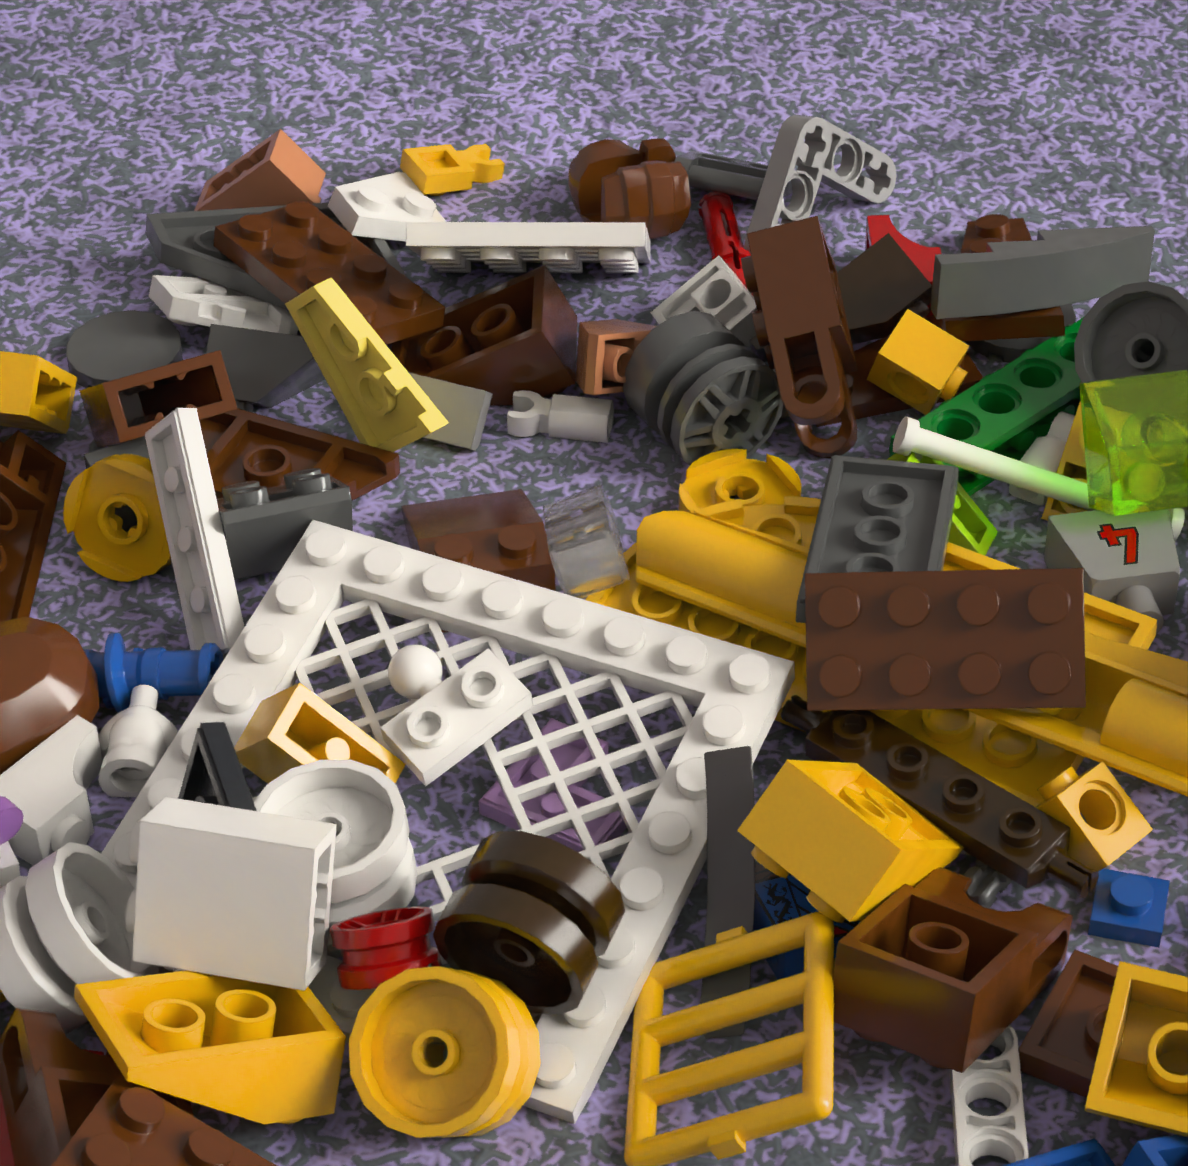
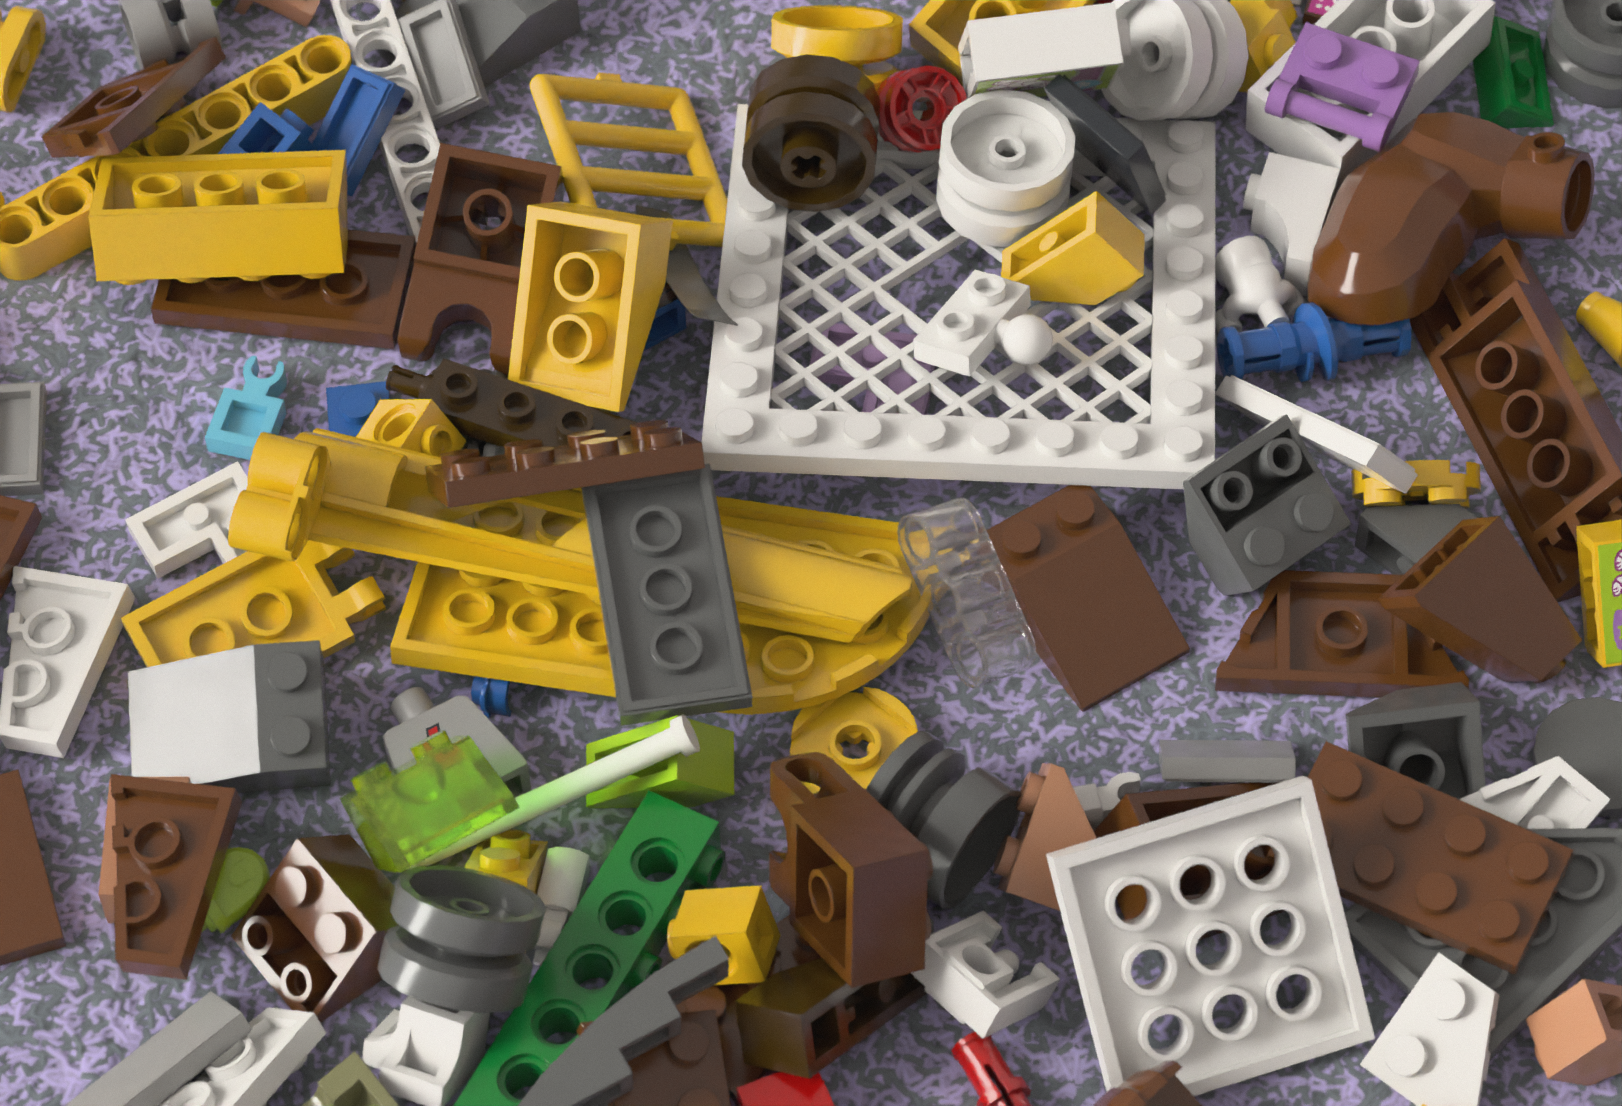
camera: 160 degrees right, 15 degrees up
light yellow wing [285,277,449,452] -> none

